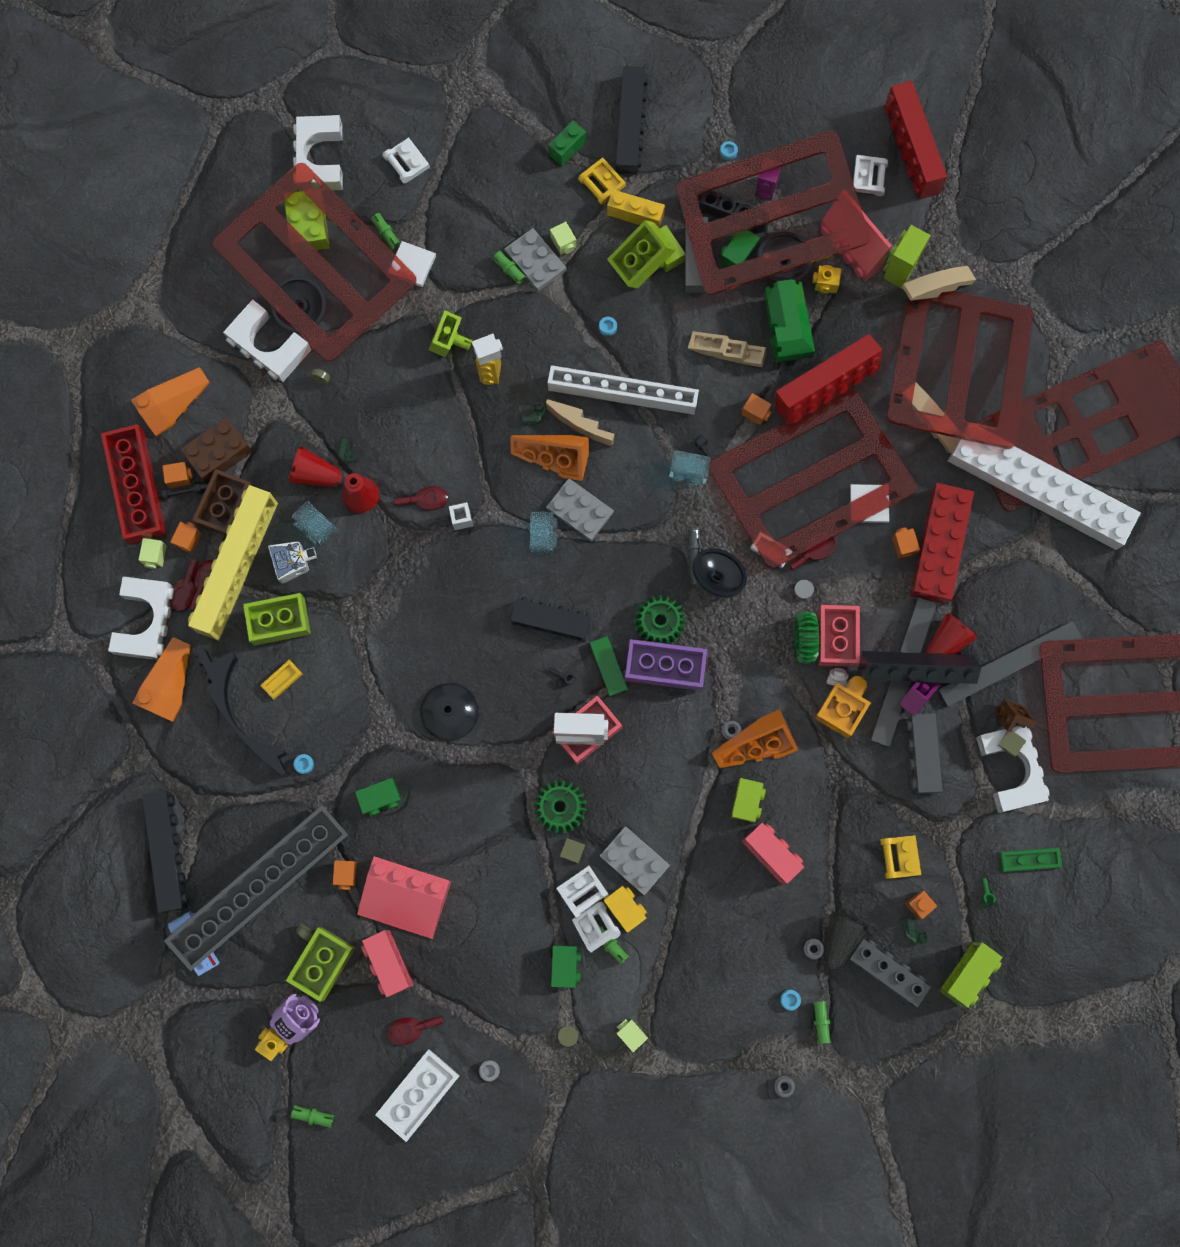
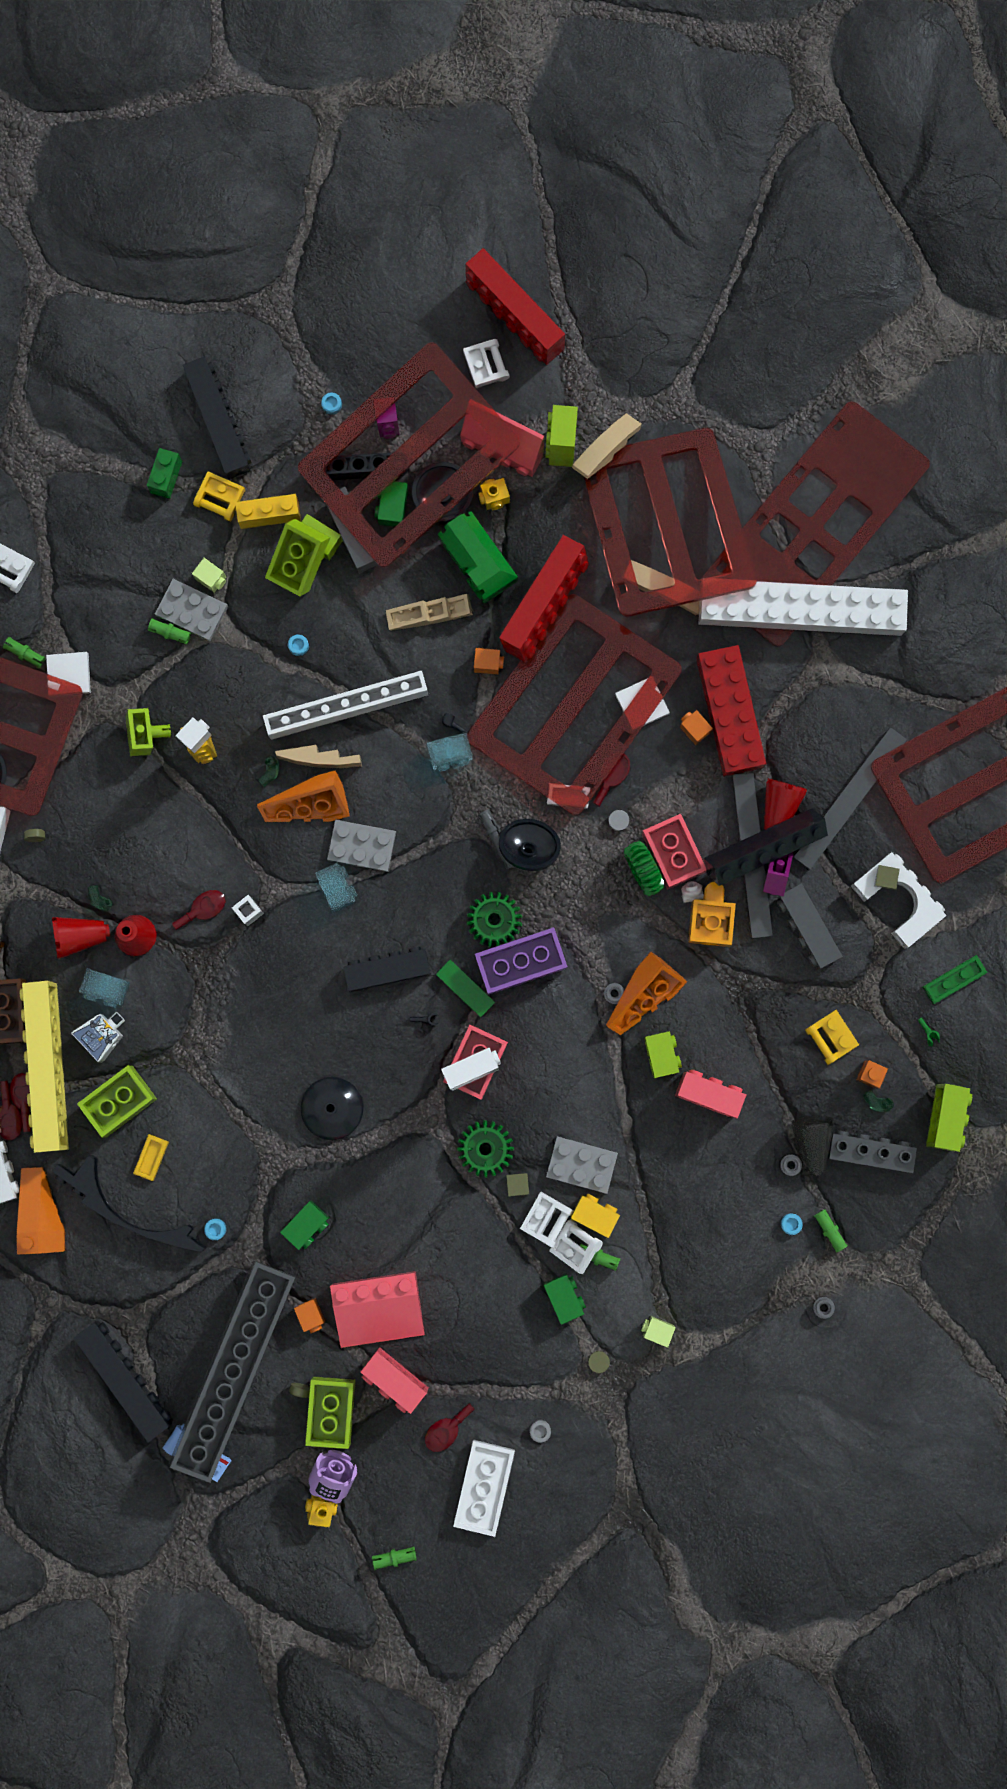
camera: 25 degrees left, 5 degrees up
reddish brown bracket [996,699,1037,732] -> none

